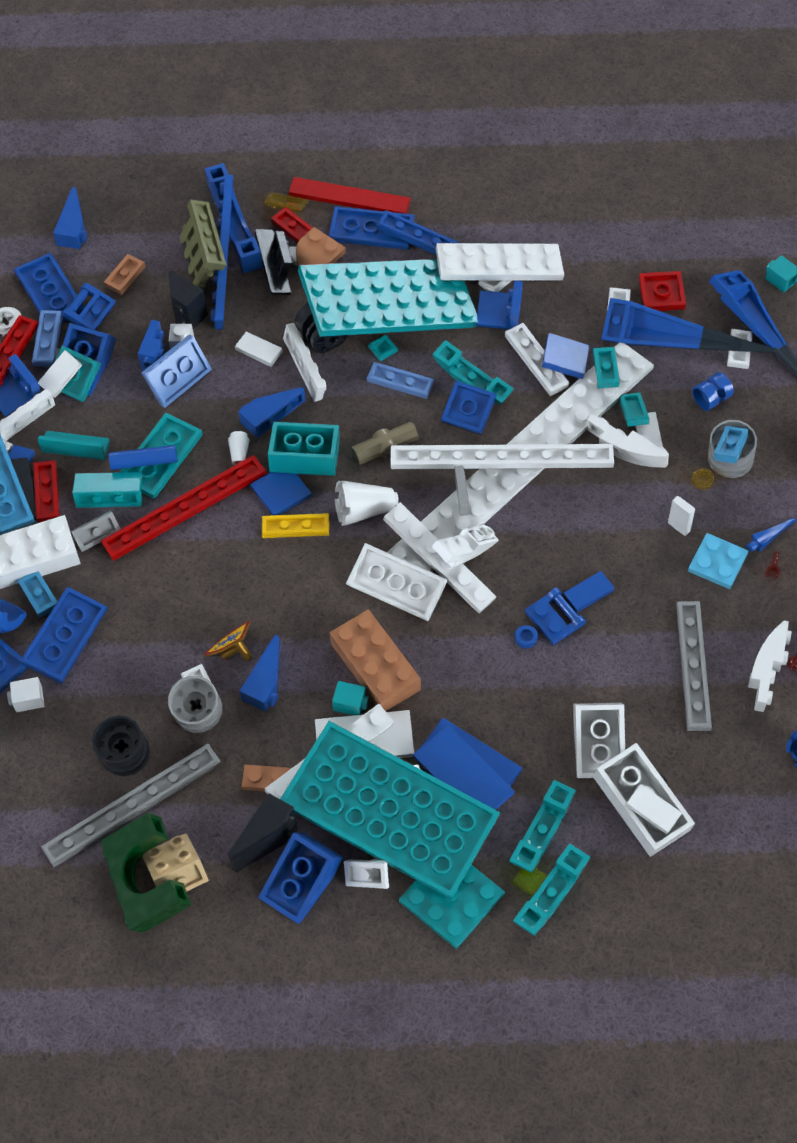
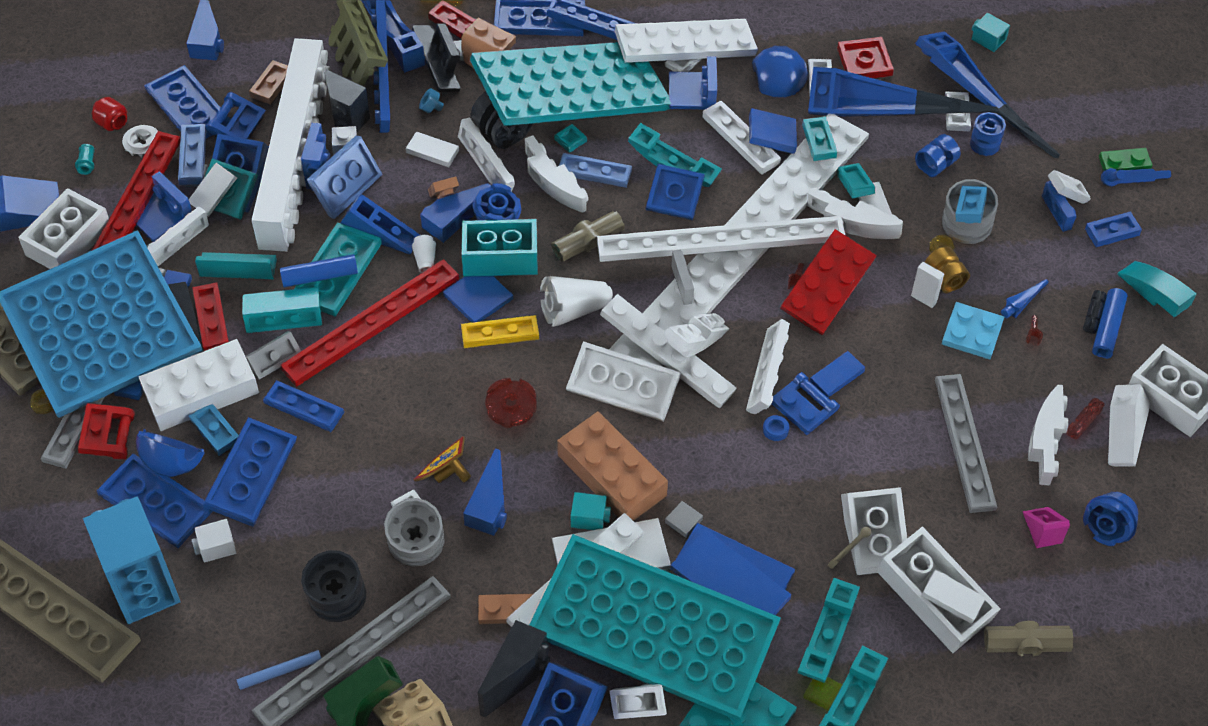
camera: 10 degrees left, 5 degrees down
none -> medium blue bar [236,650,321,690]
none -> white brick [252,38,330,252]
none -> blue tile [263,380,344,432]
none -> blue slope [340,194,420,254]
none -> dark azure tile [419,88,444,113]
none -> nougat plate [428,177,459,199]
none -> blue cone [473,183,521,220]
none -> clear red plate [485,378,537,428]
none -> white slope [525,136,588,213]
none -> light grey tile [665,501,703,538]
none -> white plate [746,319,790,414]
none -> blue cylinder [752,46,808,97]
none -> red plate [780,229,877,335]
none -> clear red hand [788,263,804,290]
none -> dark tan hinge [828,527,871,569]
none -> pearl gold wheel [925,246,970,294]
none -> blue wheel [970,112,1006,156]
none -> dark tan piece [984,621,1073,656]
none -> dark pink slope [1023,507,1070,548]

